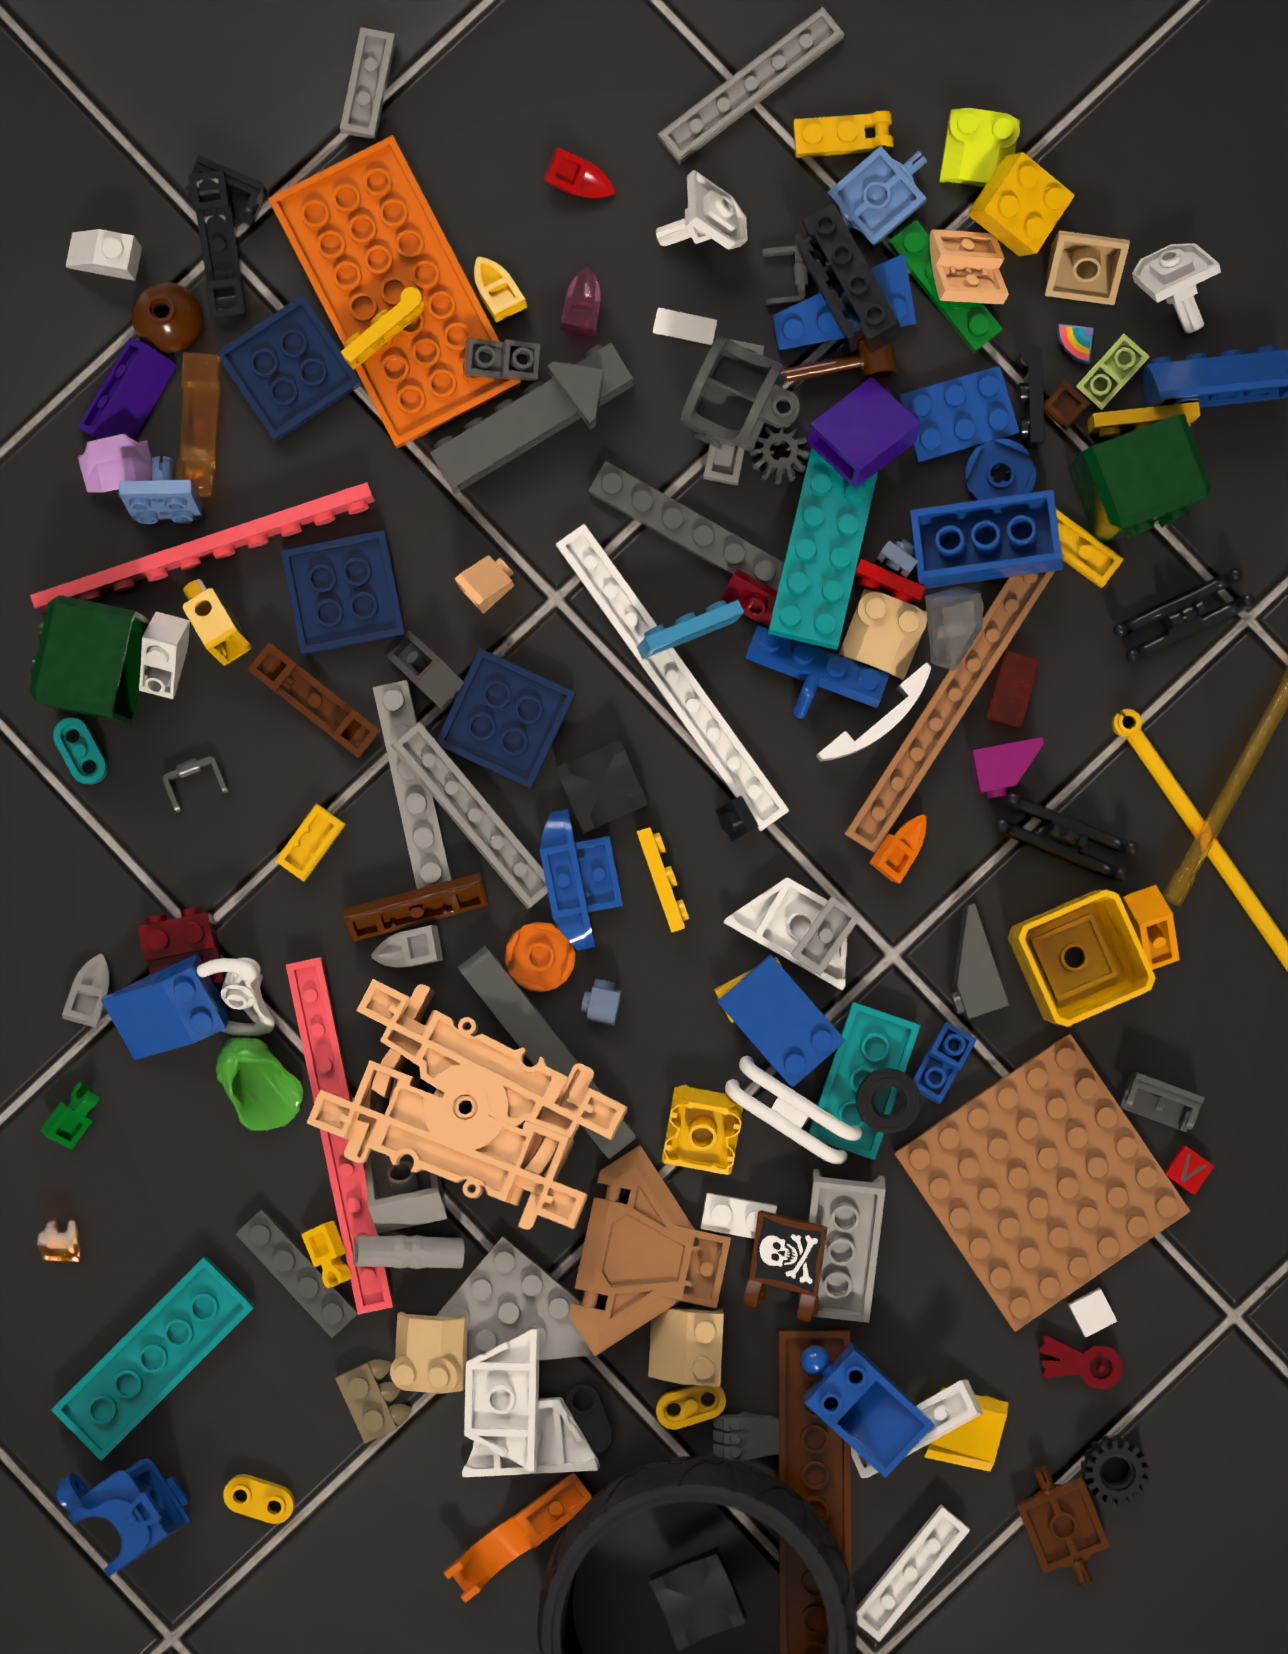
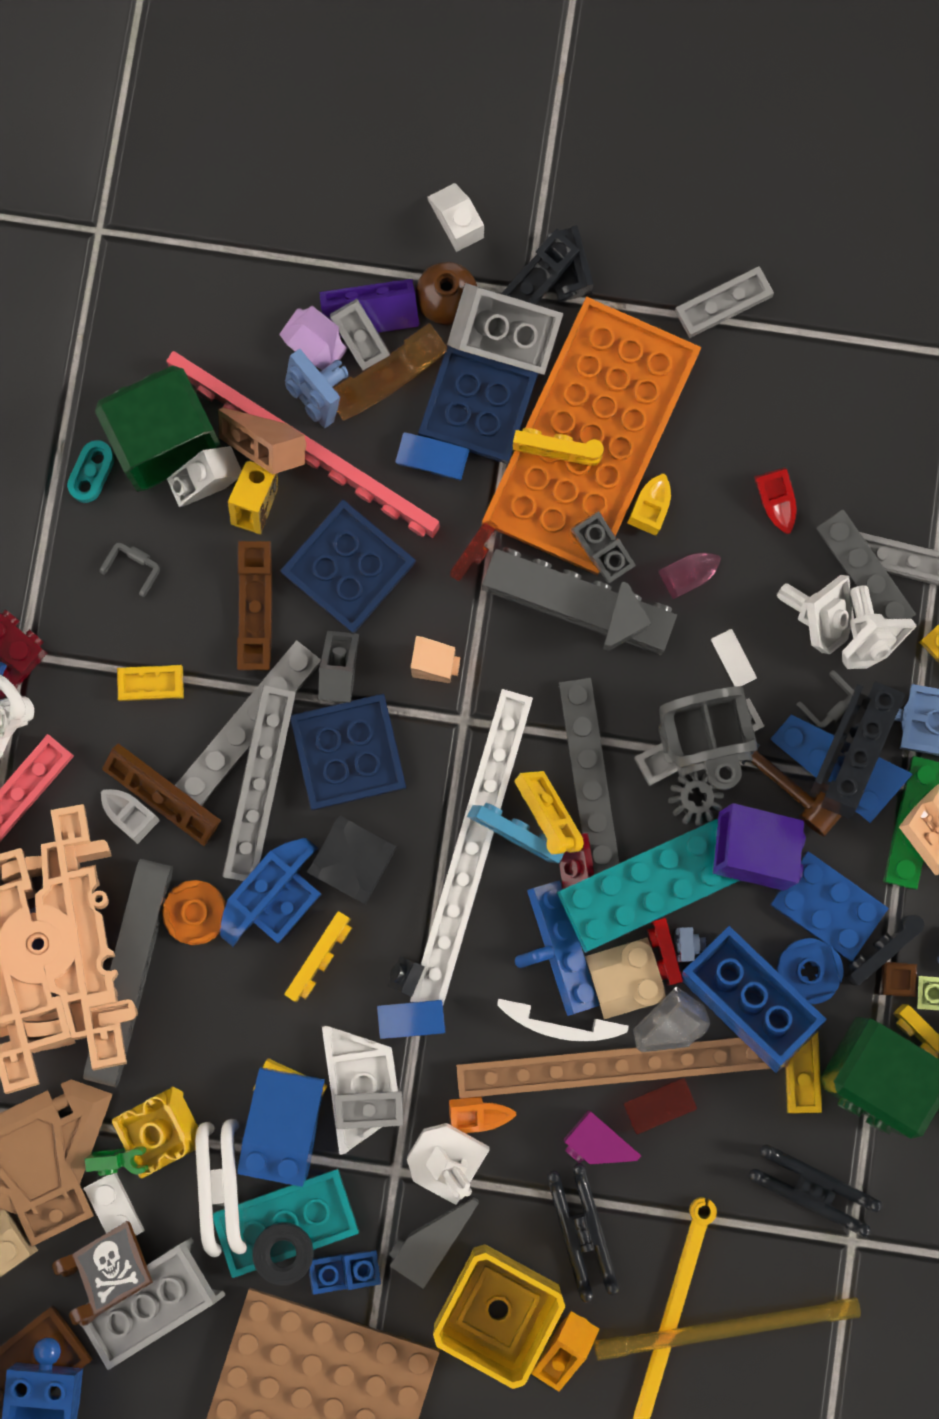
camera: 50 degrees right, 5 degrees down
sand blue plate [581,979,622,1026] -> none
none -> green plate [85,1146,148,1176]
none -> nougat slope [218,408,306,474]
none -> light grey plate [330,299,390,371]
none -> blue slope [377,1000,445,1039]
none -> blue slope [395,432,469,480]
none -> white piece [407,1123,489,1205]
none -> light grey slope [447,283,563,375]
none -> clear red plate [450,520,499,582]
none -> yellow plate [514,771,584,854]
none -> dark grey plate [816,509,916,619]
none -> white piece [842,585,916,669]

